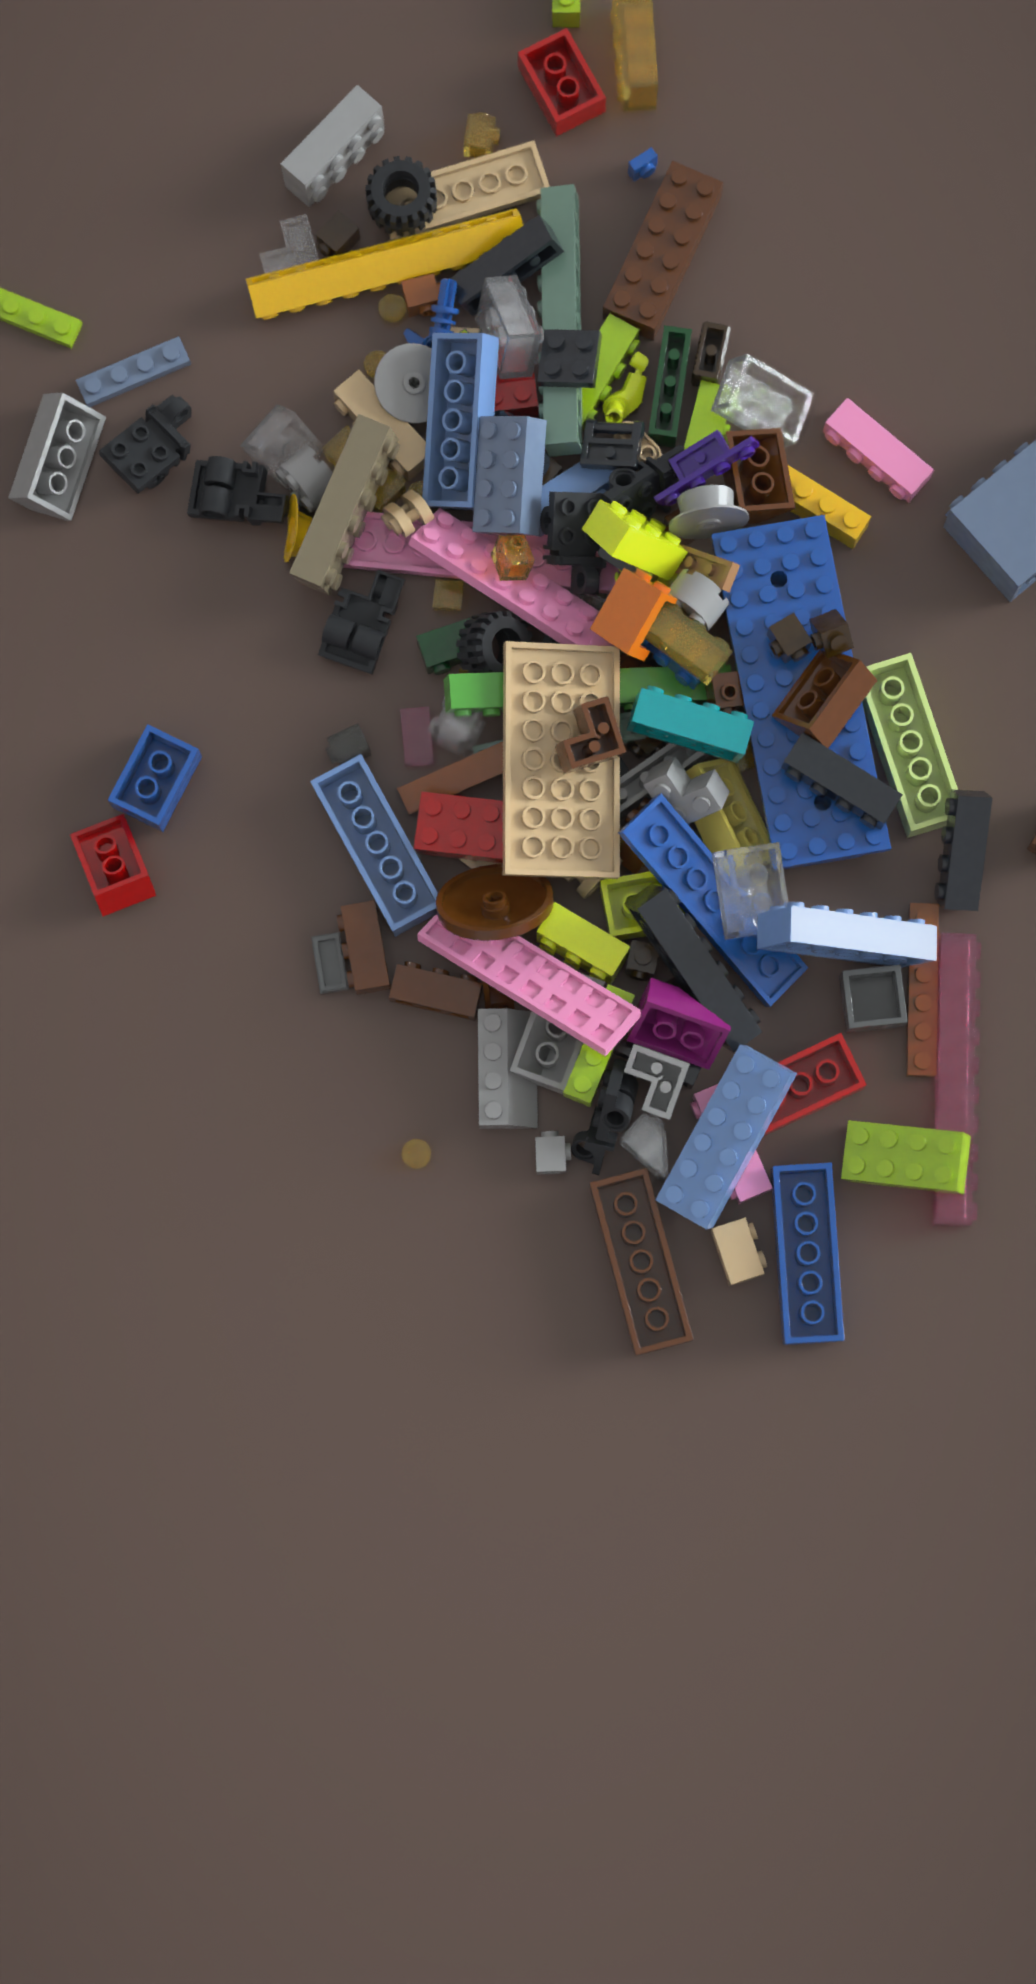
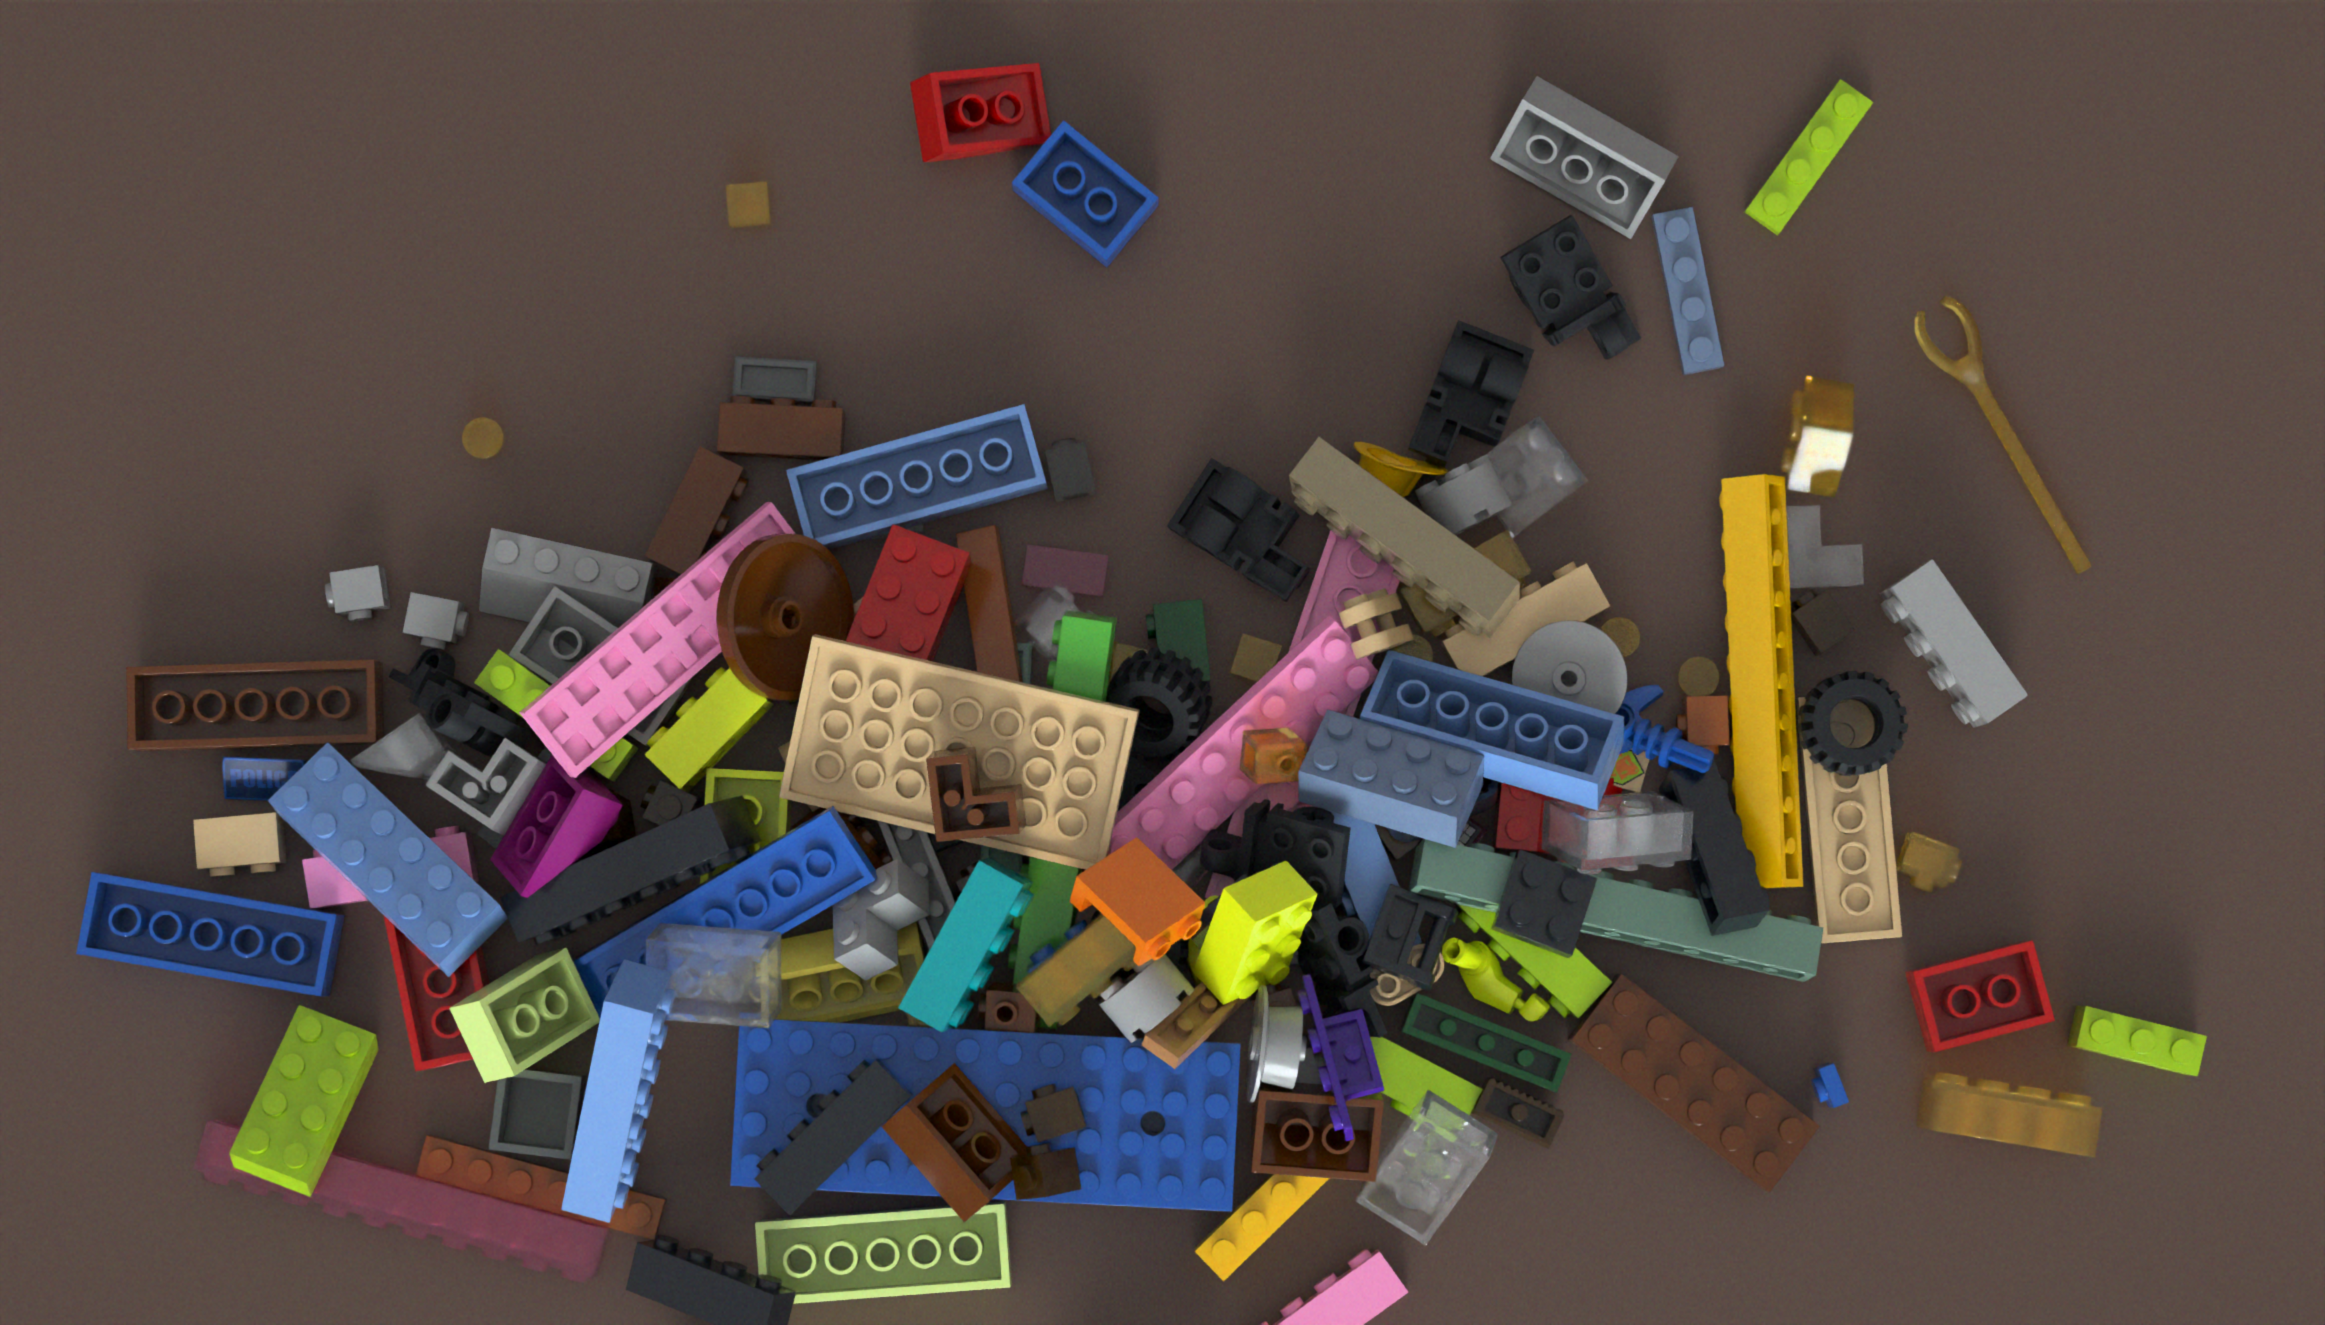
camera: 100 degrees right, 5 degrees up
none -> slope [222,757,308,801]
none -> light grey brick [325,565,391,622]
none -> yellowish green brick [449,948,600,1083]
none -> clear yellow plate [726,182,771,228]
none -> clear yellow brick [1781,376,1854,498]
none -> clear yellow piece [1914,296,2092,574]

